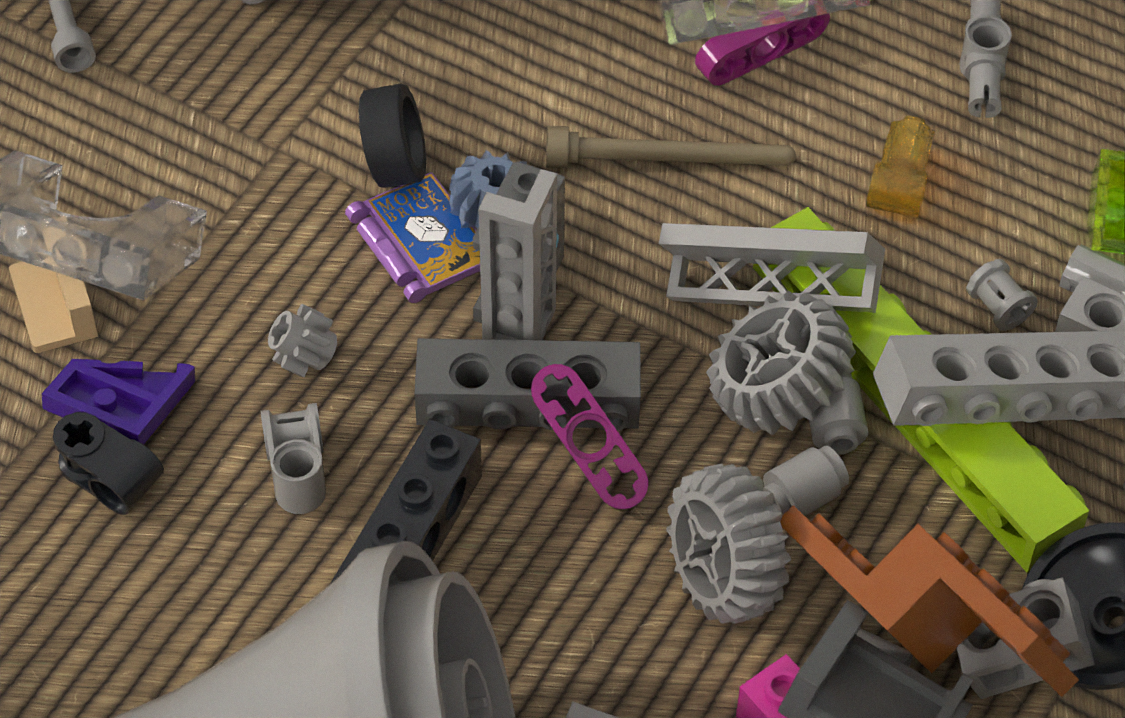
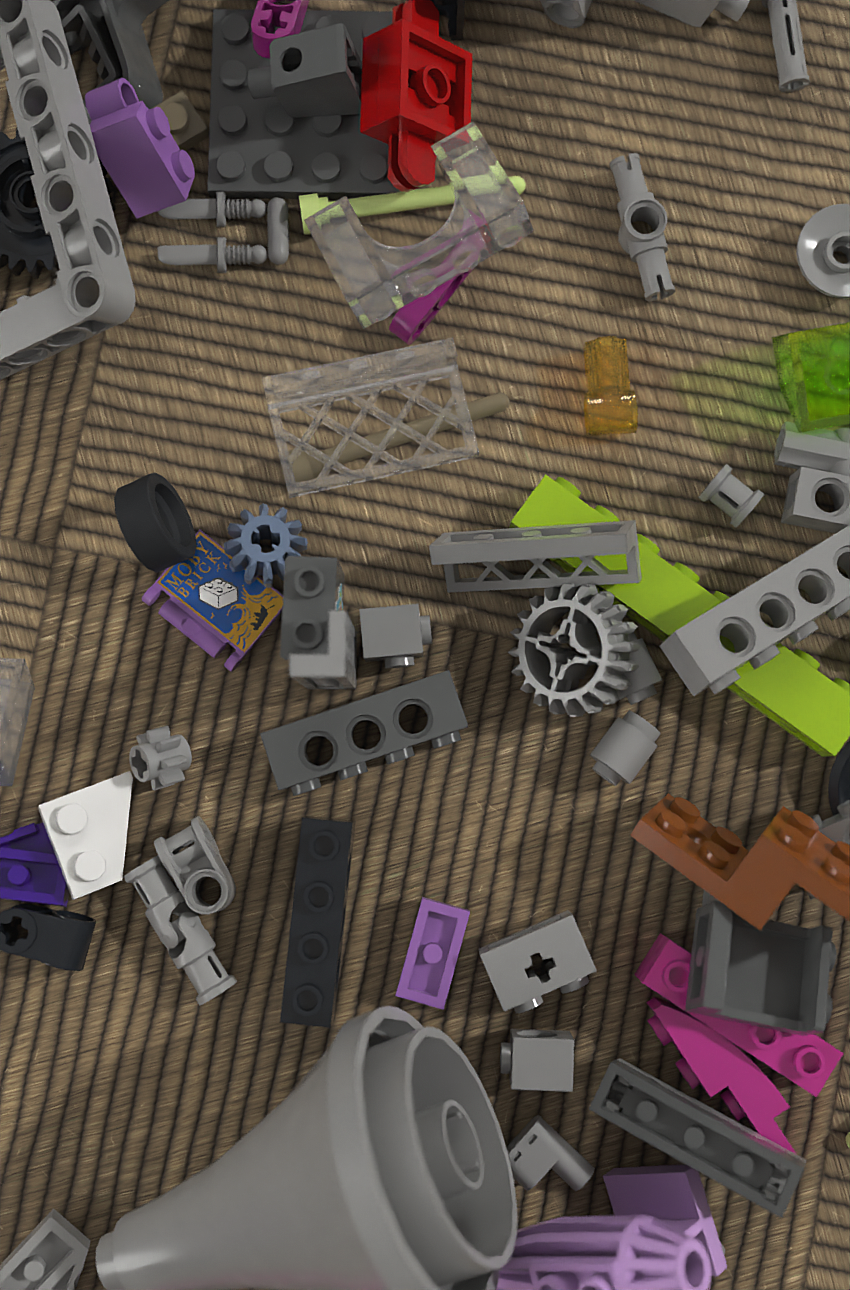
camera: 15 degrees left, 30 degrees up
magenta beam [531,364,648,509] -> none
light grey gear [666,464,791,624] -> none
none -> white wing [38,771,133,900]
none -> light grey piece [123,855,237,1006]
none -> clear fence [262,337,480,498]
none -> light grey brick [359,604,432,669]
none -> medium lavender plate [395,897,470,1010]
none -> light grey brick [478,910,597,1014]

